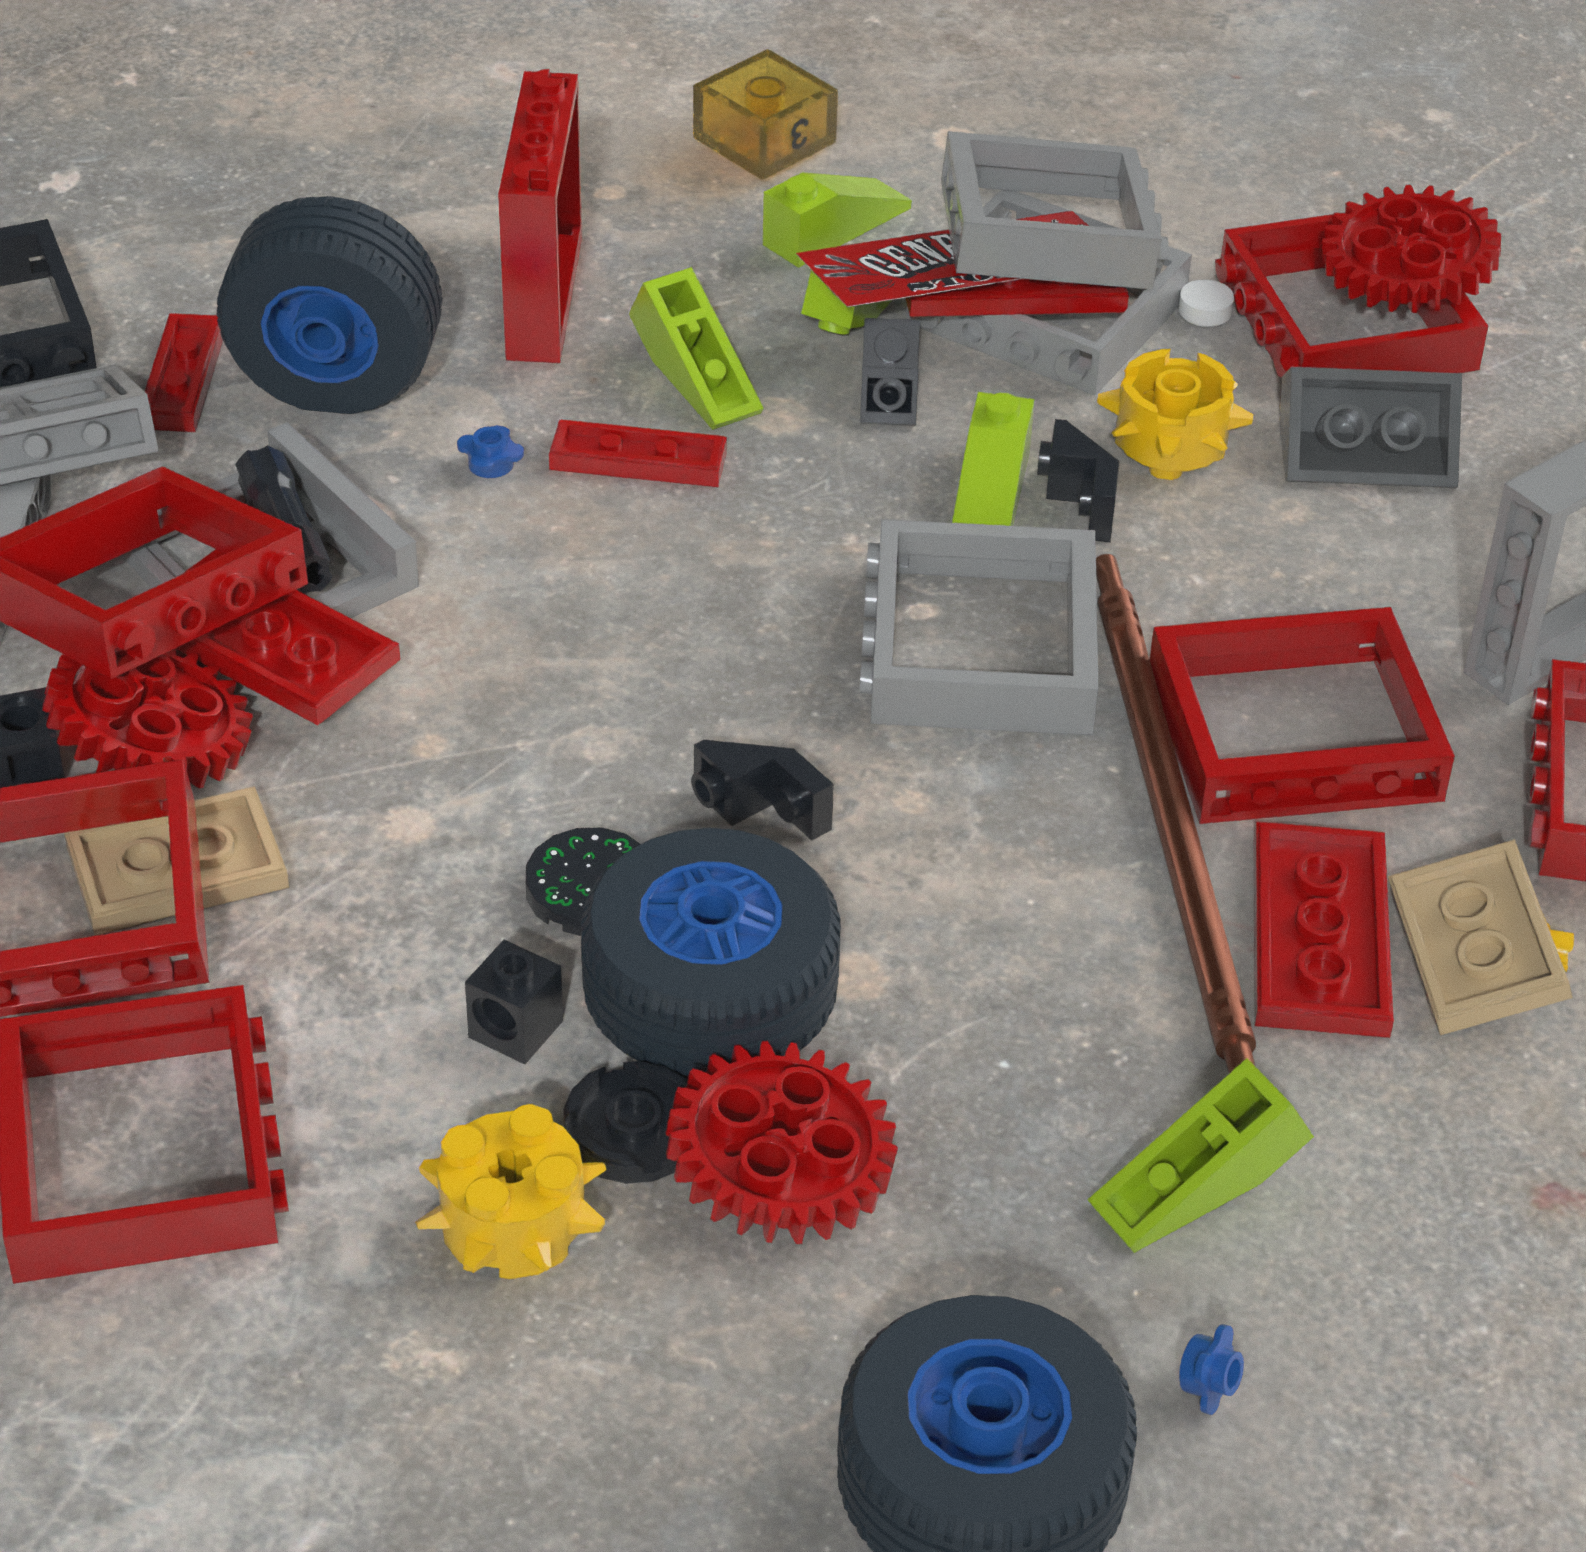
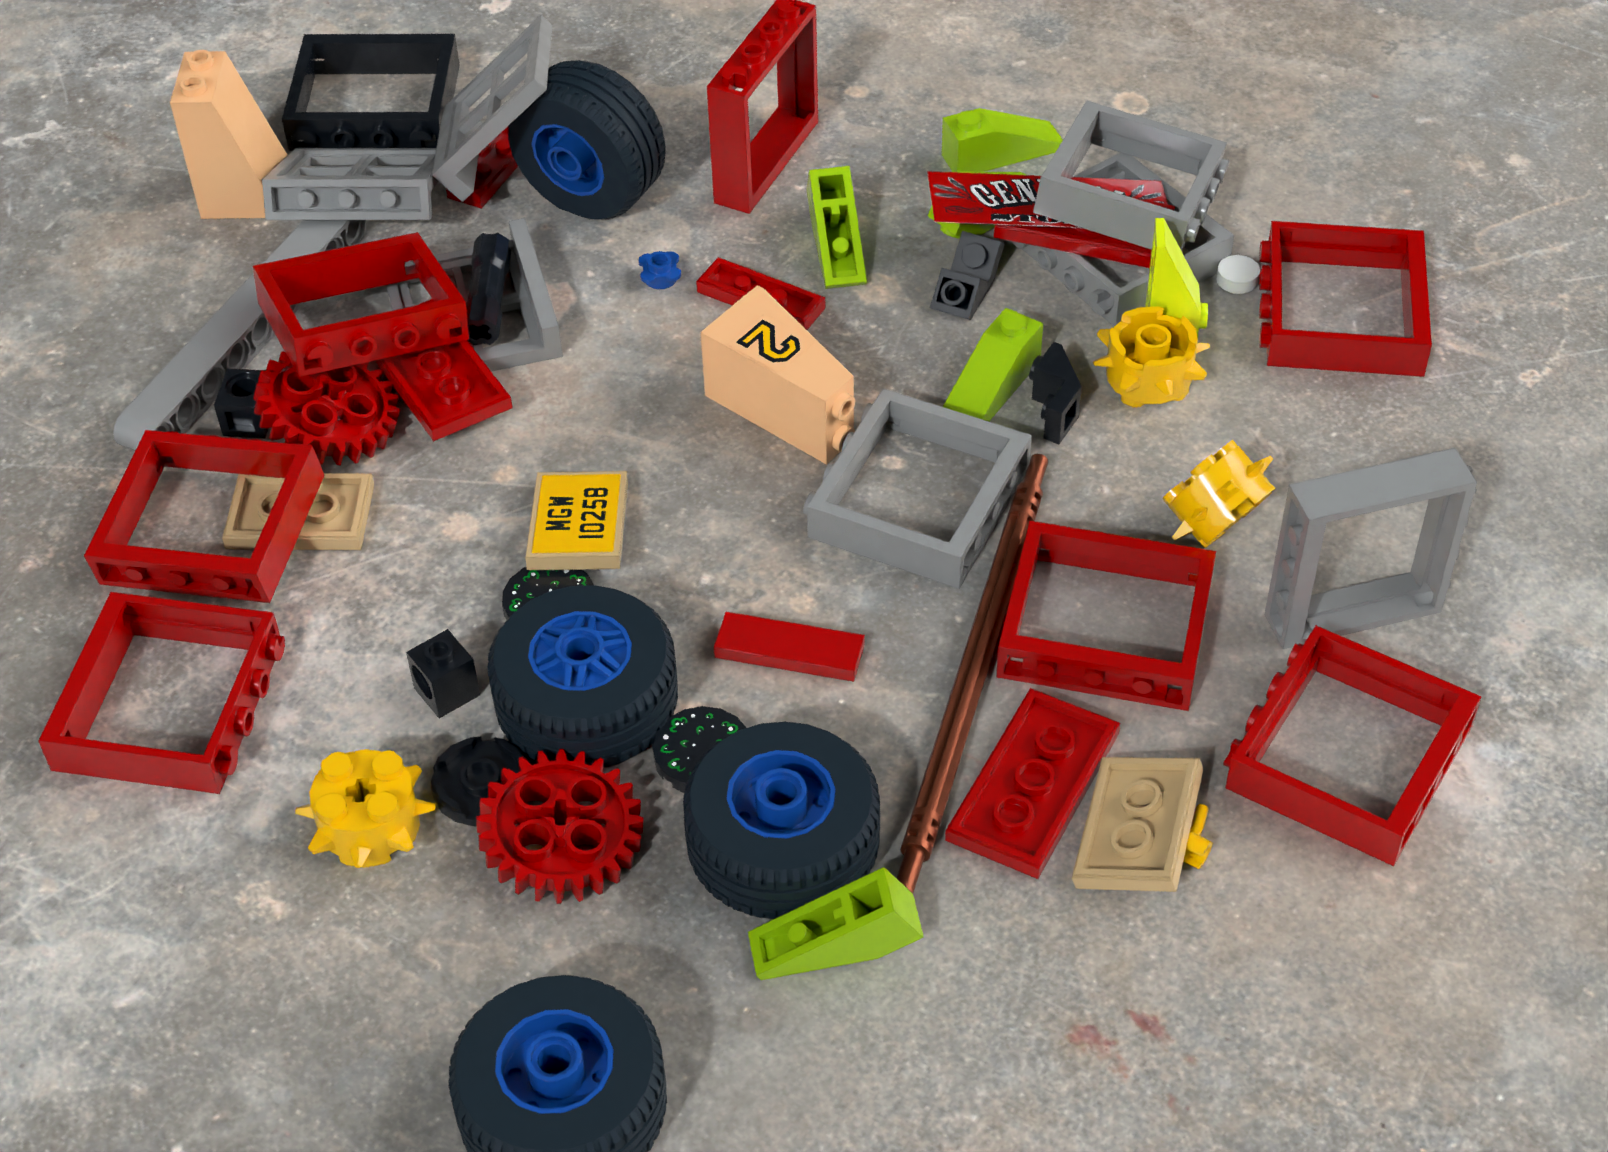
camera: 25 degrees right, 5 degrees up
black slope [691,740,834,841] -> none
clear yellow brick [693,49,838,180] -> none
blue plate [1179,1324,1244,1415] -> none
dark grey slope [1280,367,1462,488] -> none
red gear [1322,185,1501,313] -> none
none -> light grey window [432,15,552,202]
none -> tile [525,471,628,570]
none -> black tile [652,706,746,793]
none -> black wheel [683,721,880,919]
none -> light nougat slope [700,285,855,465]
none -> red tile [714,612,865,682]
none -> neon yellow slope [1145,218,1208,338]
none -> yellow brick [1162,440,1276,548]

